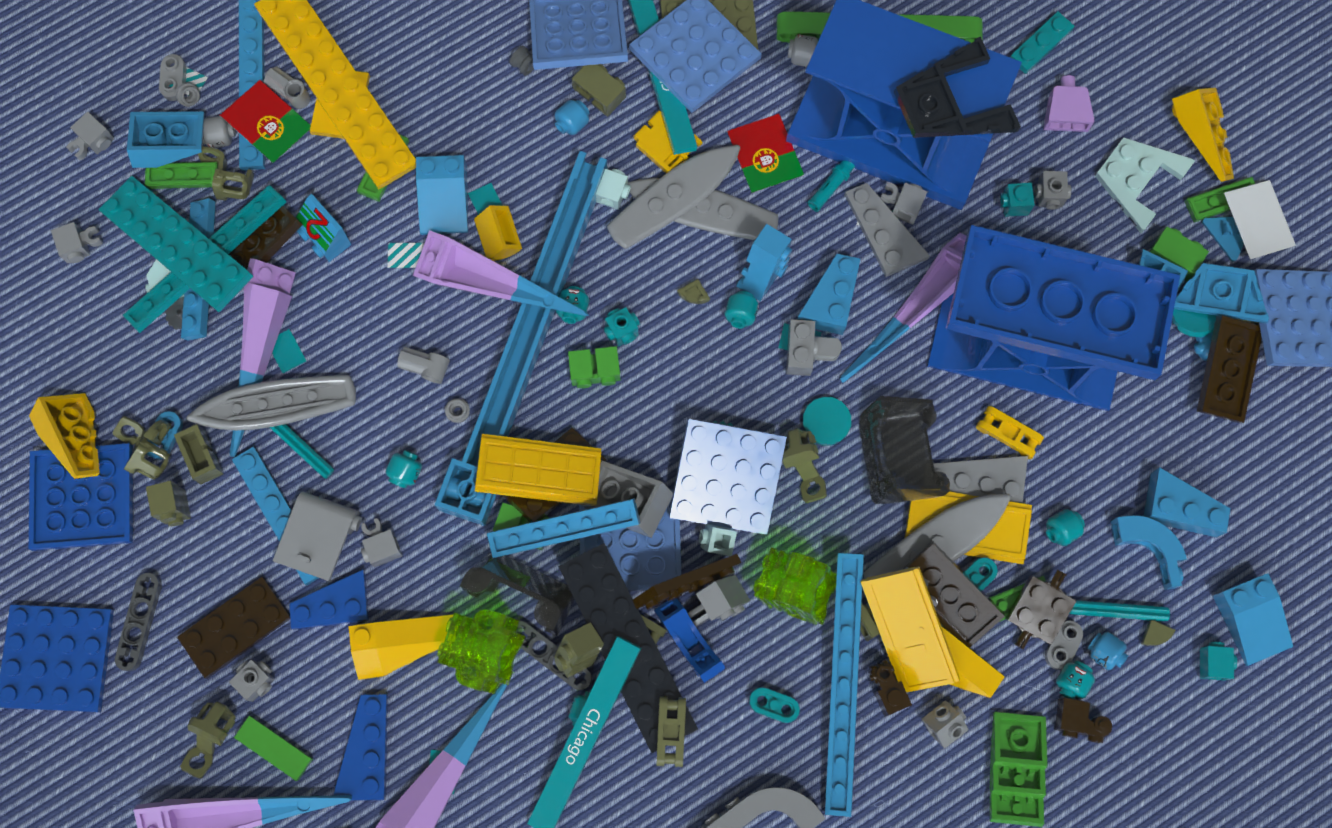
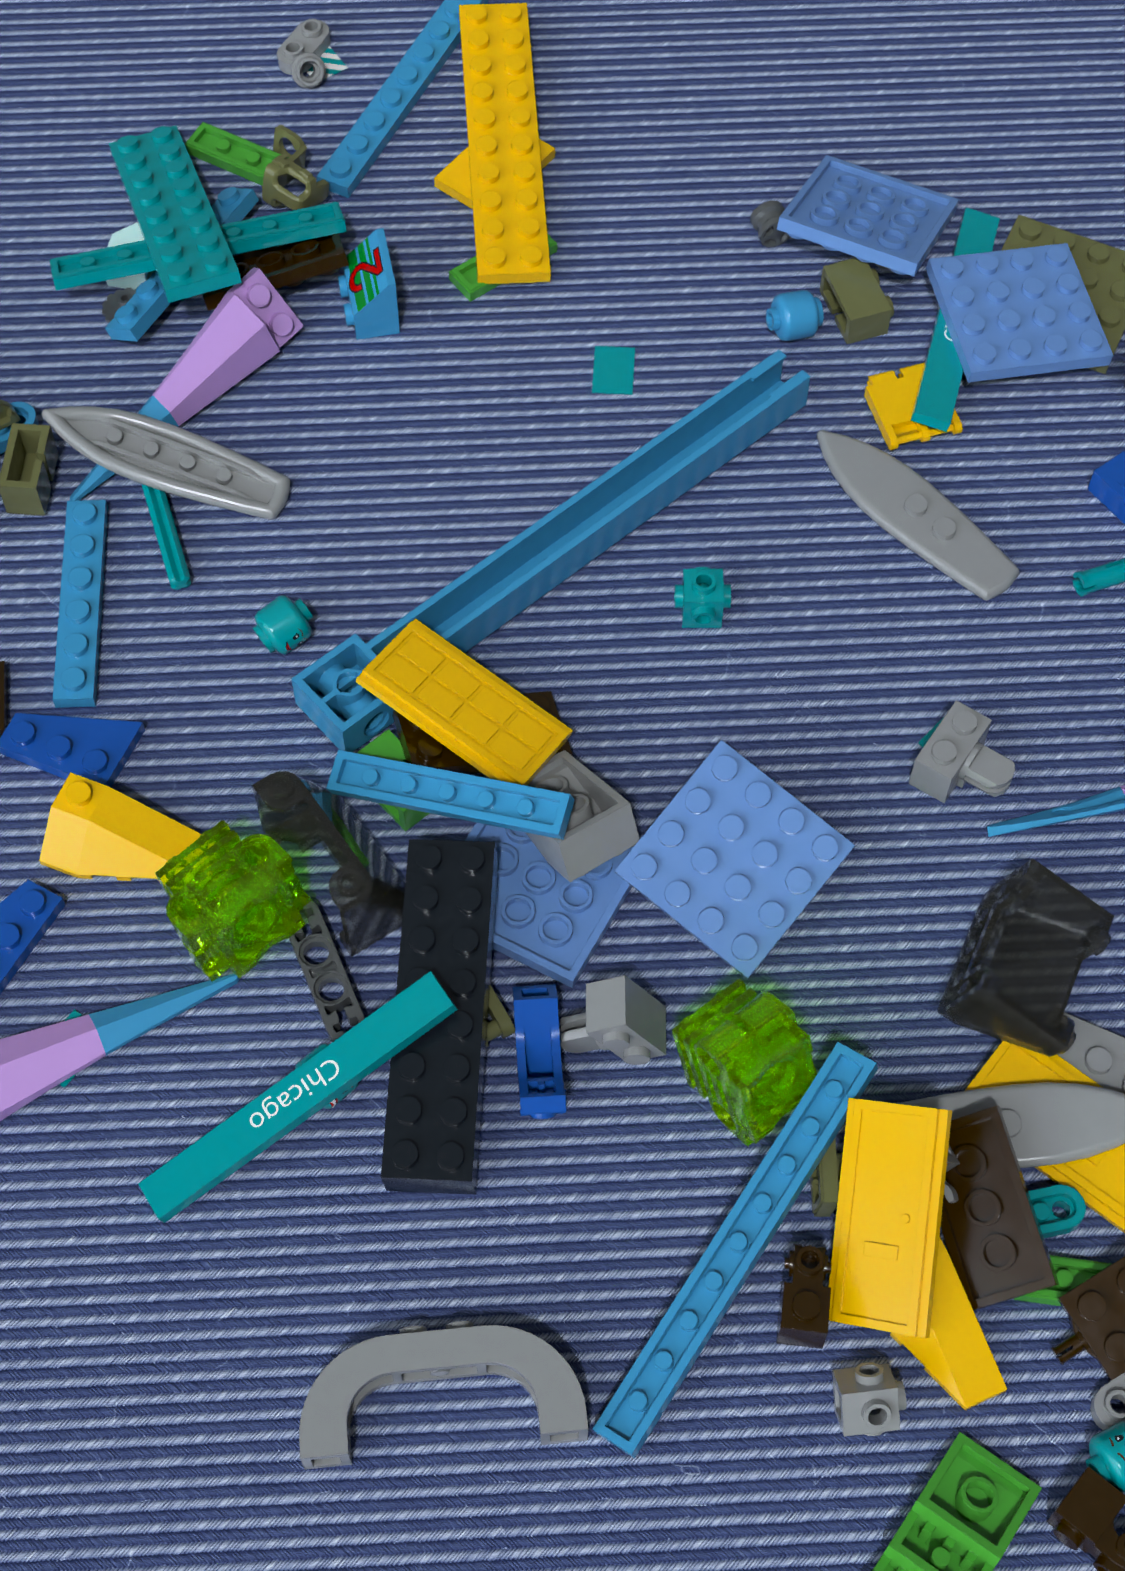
camera: 30 degrees right, 15 degrees down
light grey brick [51,222,103,263] -> none
light grey brick [66,111,114,161] -> none
dark azure slope [127,111,204,168] -> none
light grey head [203,116,236,148] -> none
sticker [220,80,311,163] -> none
light grey piece [263,66,310,109] -> none
teal sticker [272,329,306,373] -> none
light grey door [273,491,362,581] -> none
light grey brick [361,518,403,567] -> none
sticker [387,243,424,268] -> none
light grey piece [397,347,450,384] -> none
lavender plate [413,230,588,316] -> none
dark azure slope [416,155,468,235] -> none
light grey plate [445,398,470,423] -> none
yellow brick [474,205,522,261] -> none
olive piece [554,622,604,678] -> none
teal head [556,286,590,324] -> none
bright green piece [568,346,621,388] -> none
light aqua brick [596,169,631,210] -> none
light grey piece [607,145,740,249] -> none
dark brown plate [632,554,742,610] -> none
olive plate [656,696,686,767] -> none
olive tile [677,279,710,304] -> none
light aqua brick [699,524,737,556] -> none
teal head [725,291,759,329] -> none
sticker [727,114,804,193] -> none
dark azure wedge [736,224,792,302] -> none
teal plate [749,688,800,723] -> none
olive piece [782,428,827,503] -> none
dark azure wedge [797,254,860,335] -> none
teal tile [802,397,851,446] -> none

